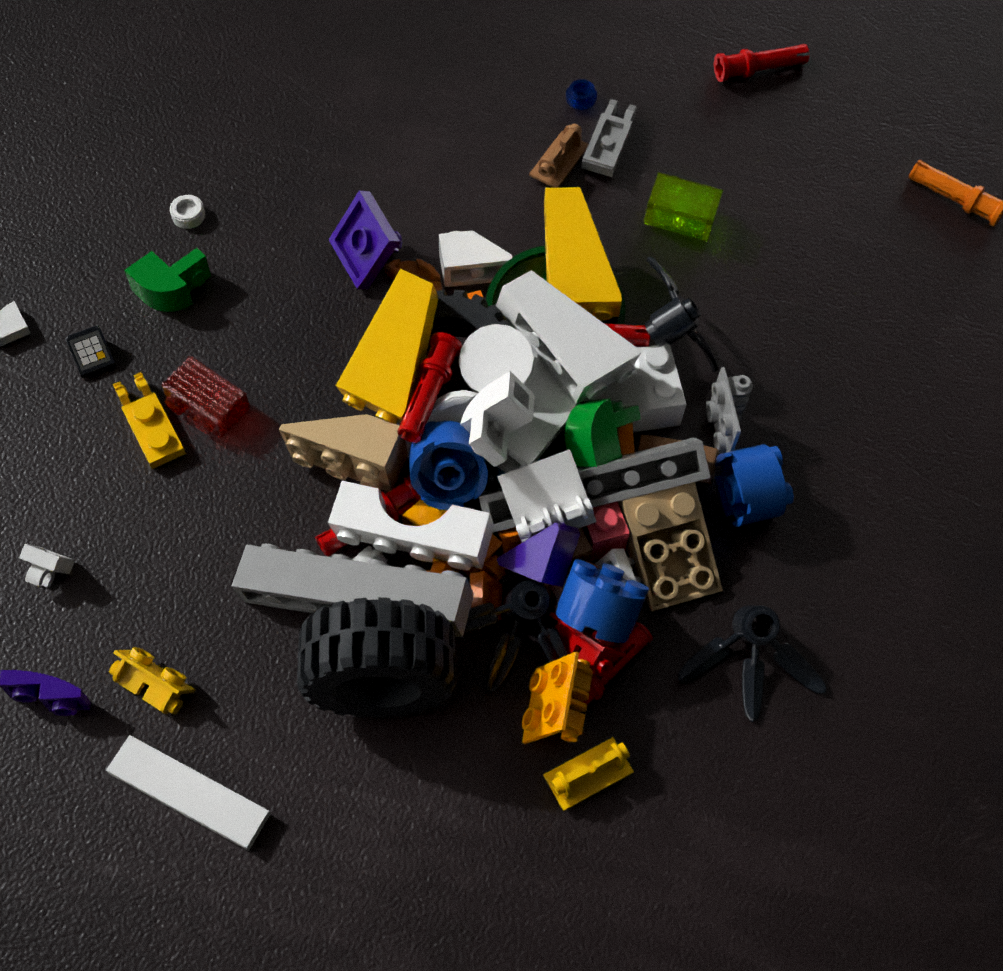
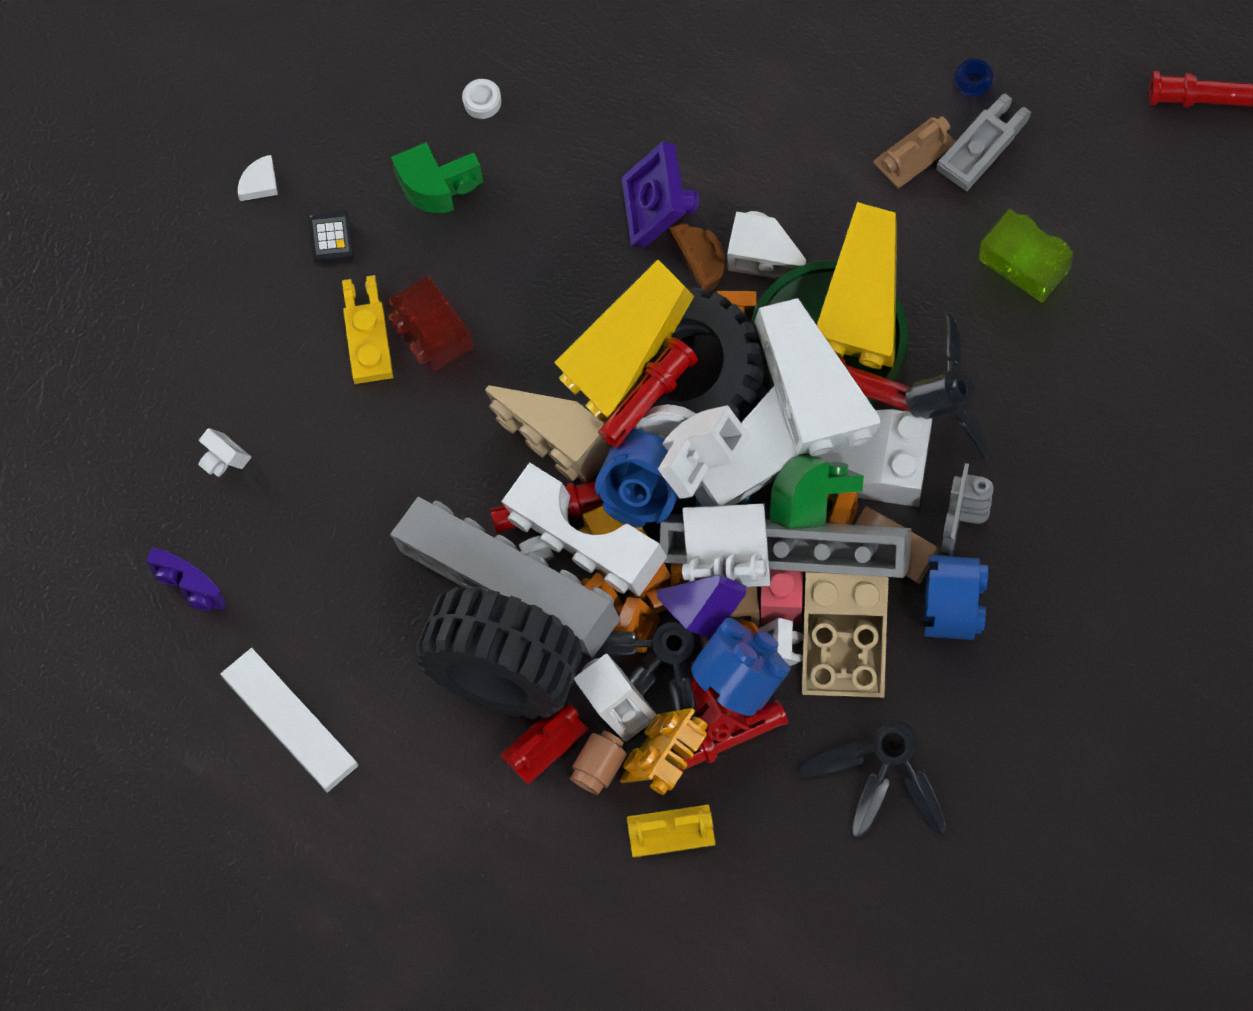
camera: 30 degrees right, 5 degrees up
yellow hinge [109,647,196,715] -> none
white tile [459,324,534,393] -> none
none -> red hinge [500,703,589,785]
none -> nougat brick [570,731,627,795]
none -> white slope [574,653,656,742]

